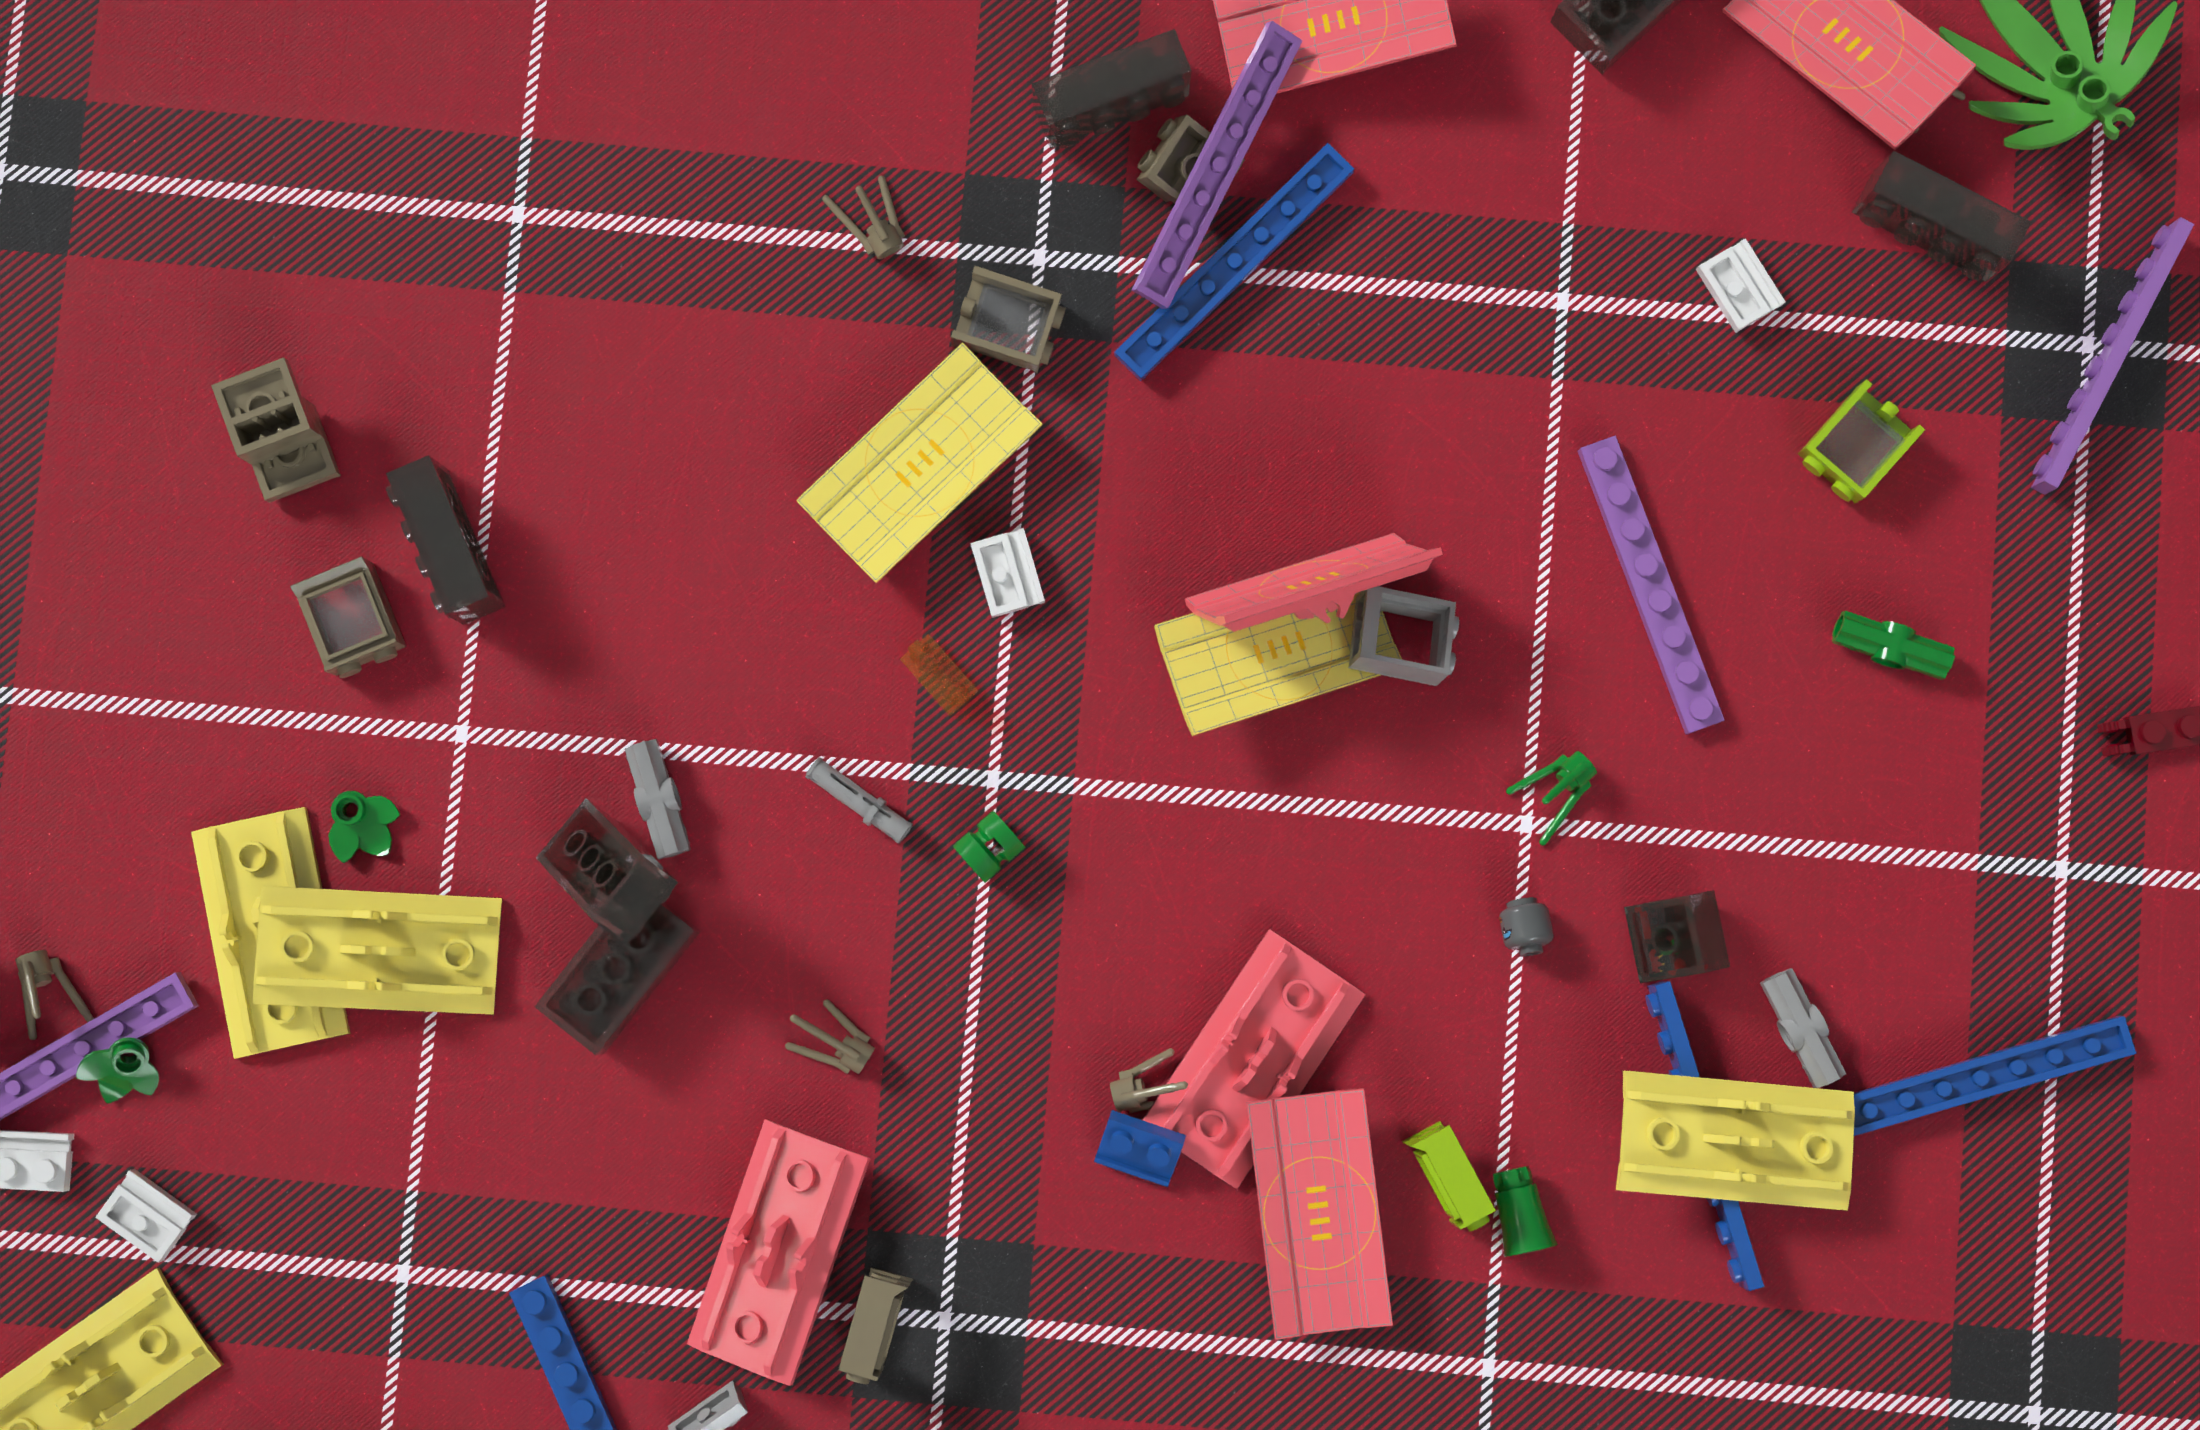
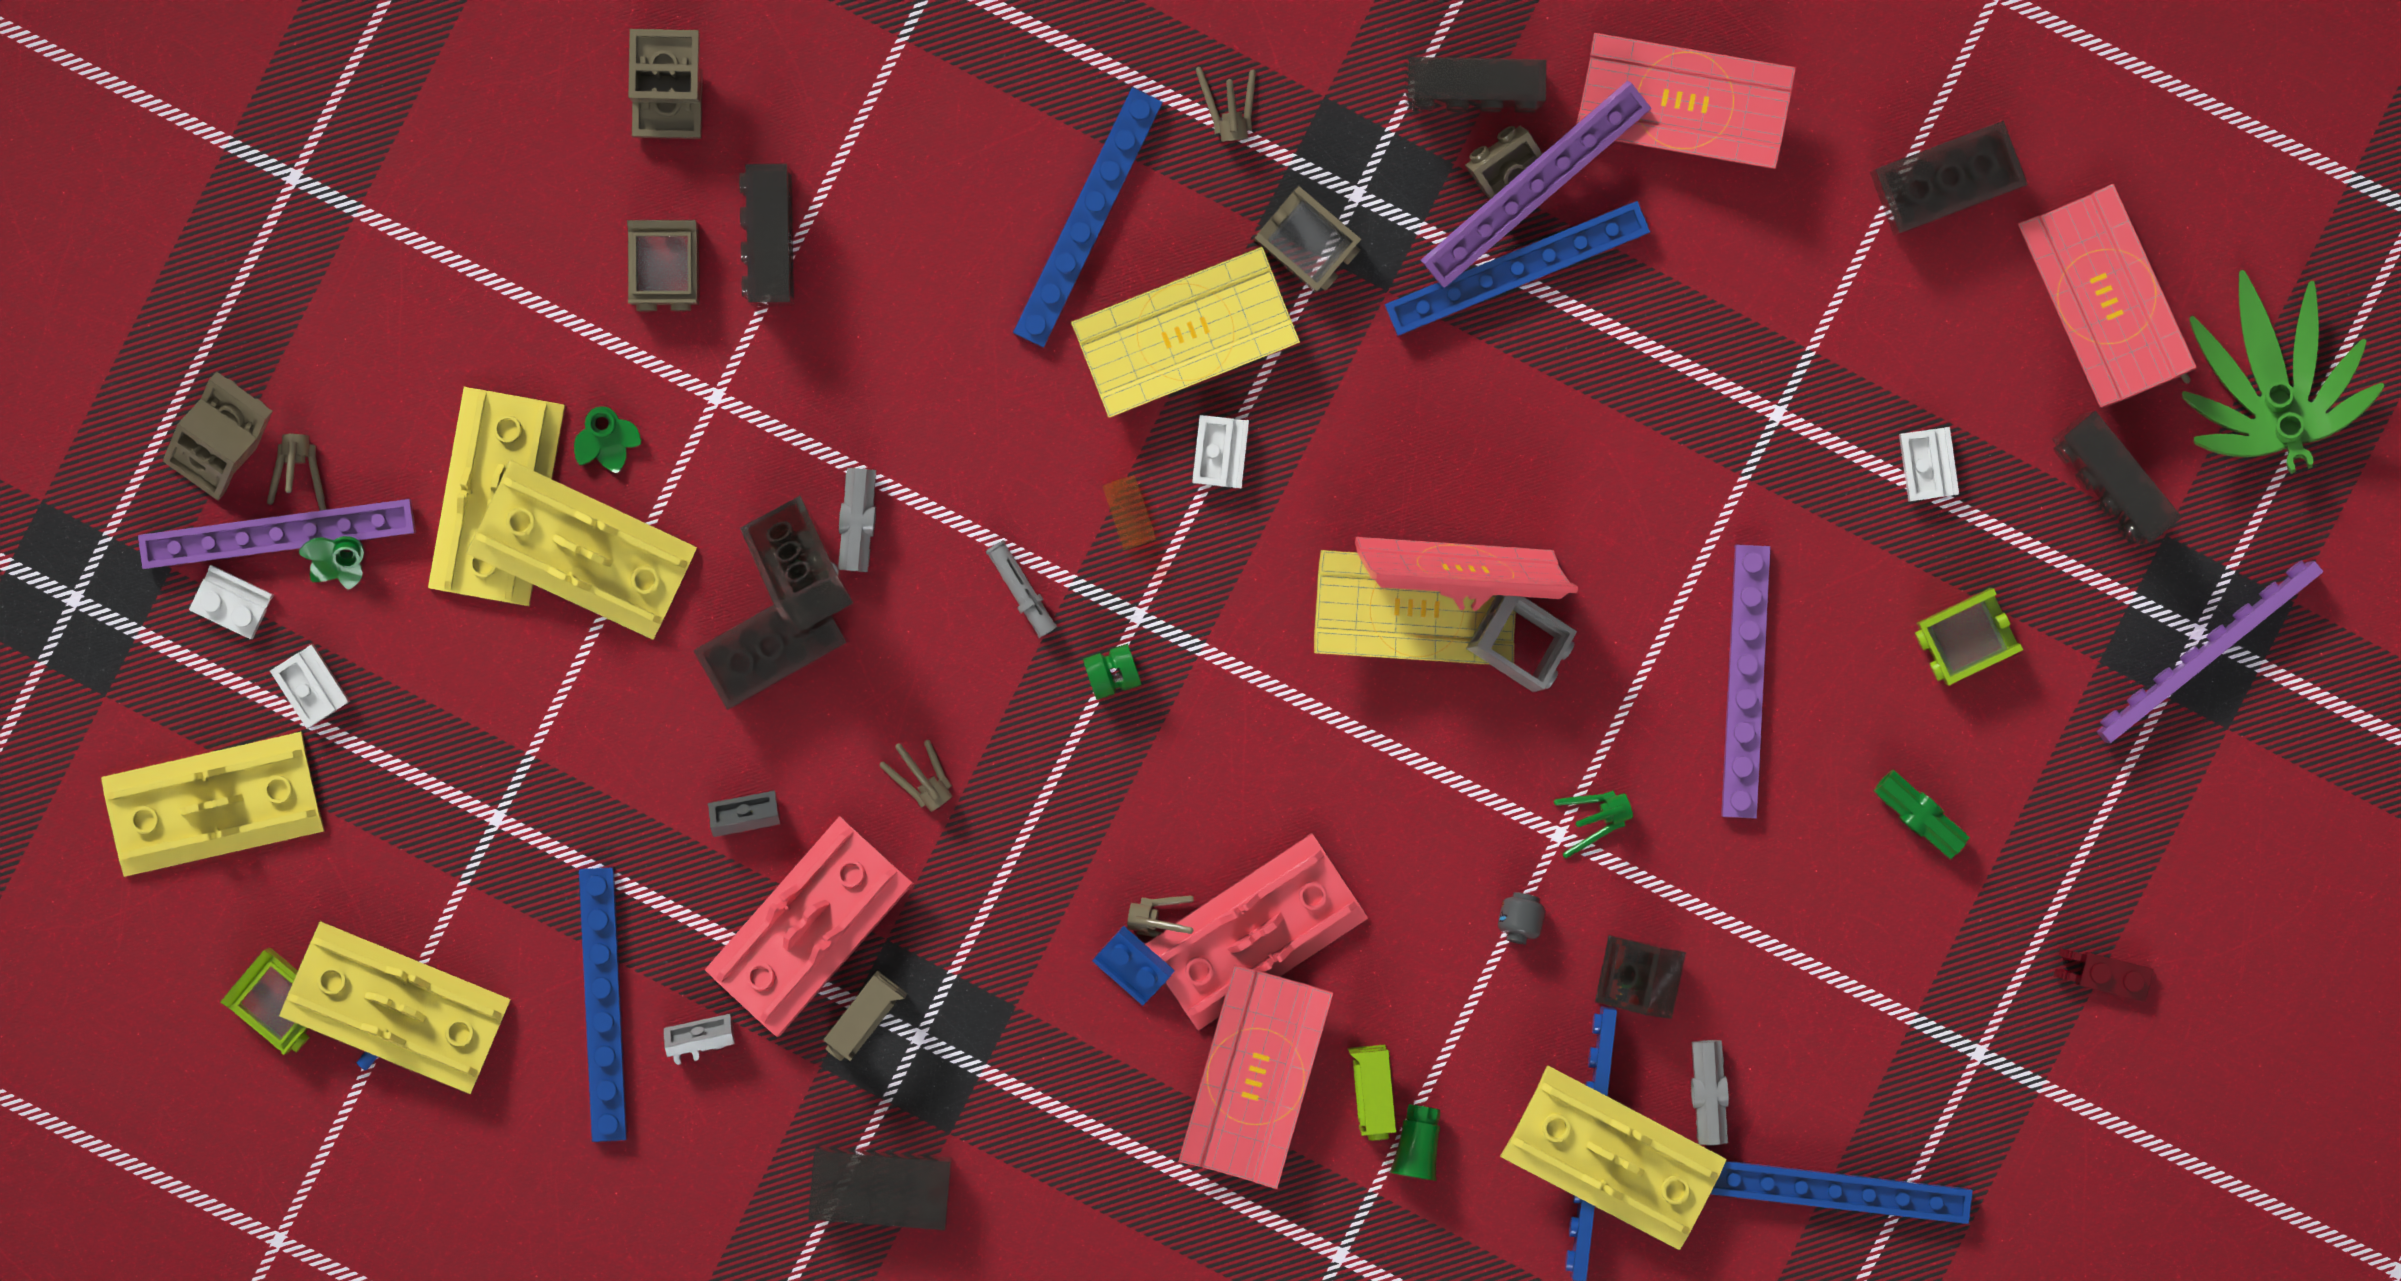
camera: 20 degrees right, 5 degrees up
none -> dark grey plate [708,791,780,837]
none -> blue plate [1013,87,1163,348]

